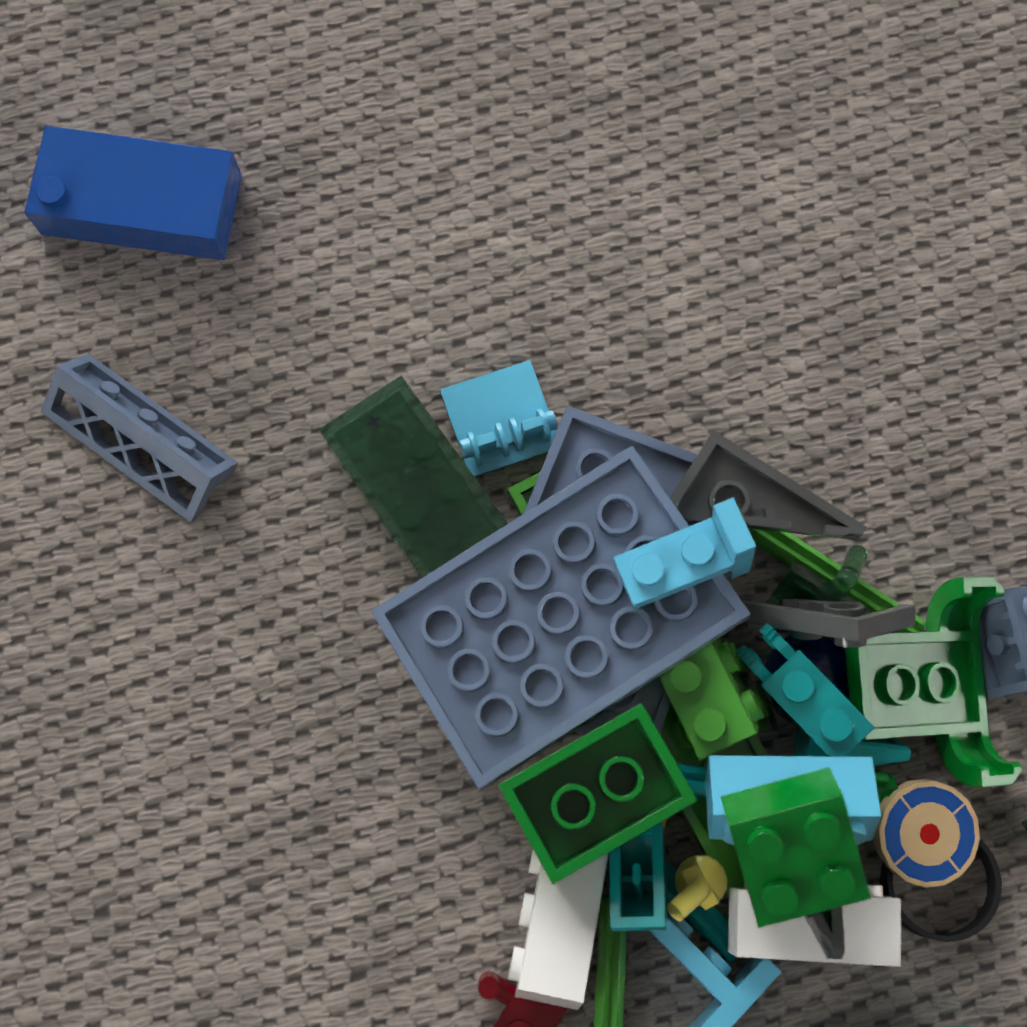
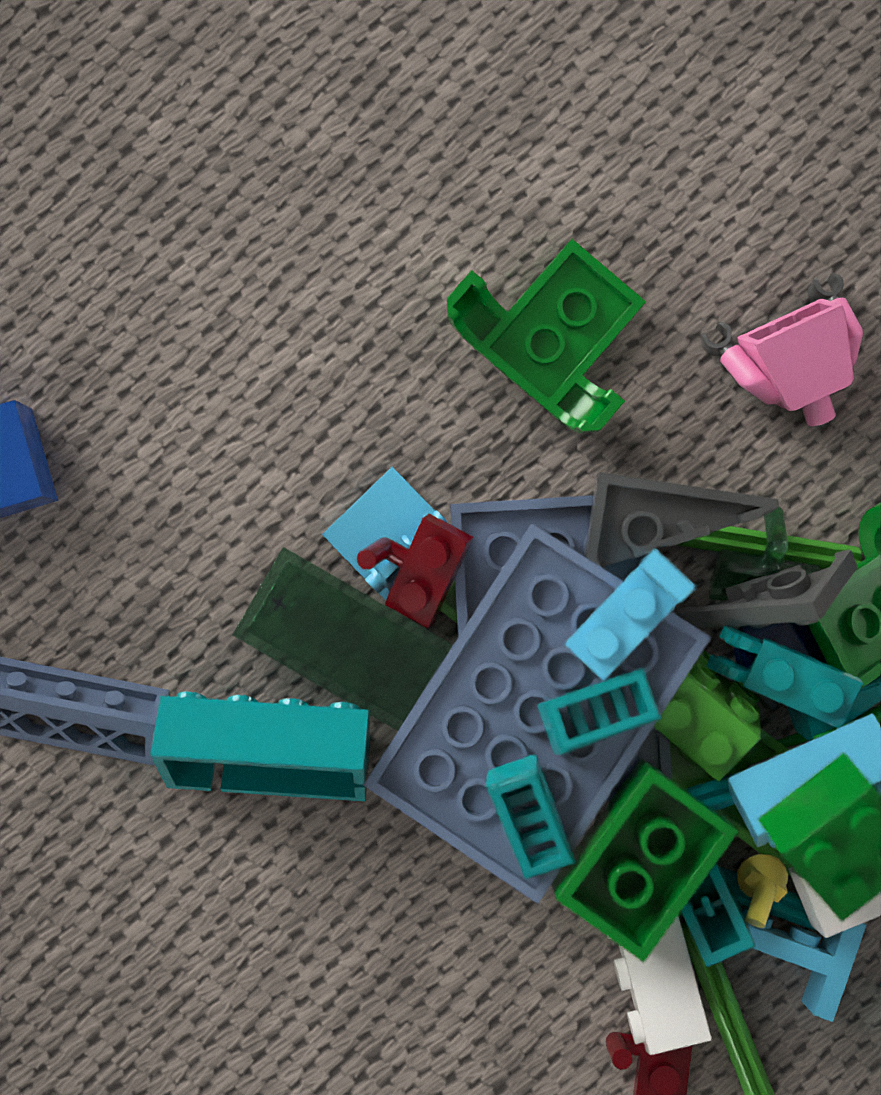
camera: 20 degrees left, 10 degrees up
none -> teal piece [150,691,371,802]
none -> dark red plate [357,513,474,628]
none -> green piece [447,239,646,433]
none -> teal slope [486,755,575,880]
none -> teal slope [537,668,661,755]
none -> bright pink torso [701,273,863,426]

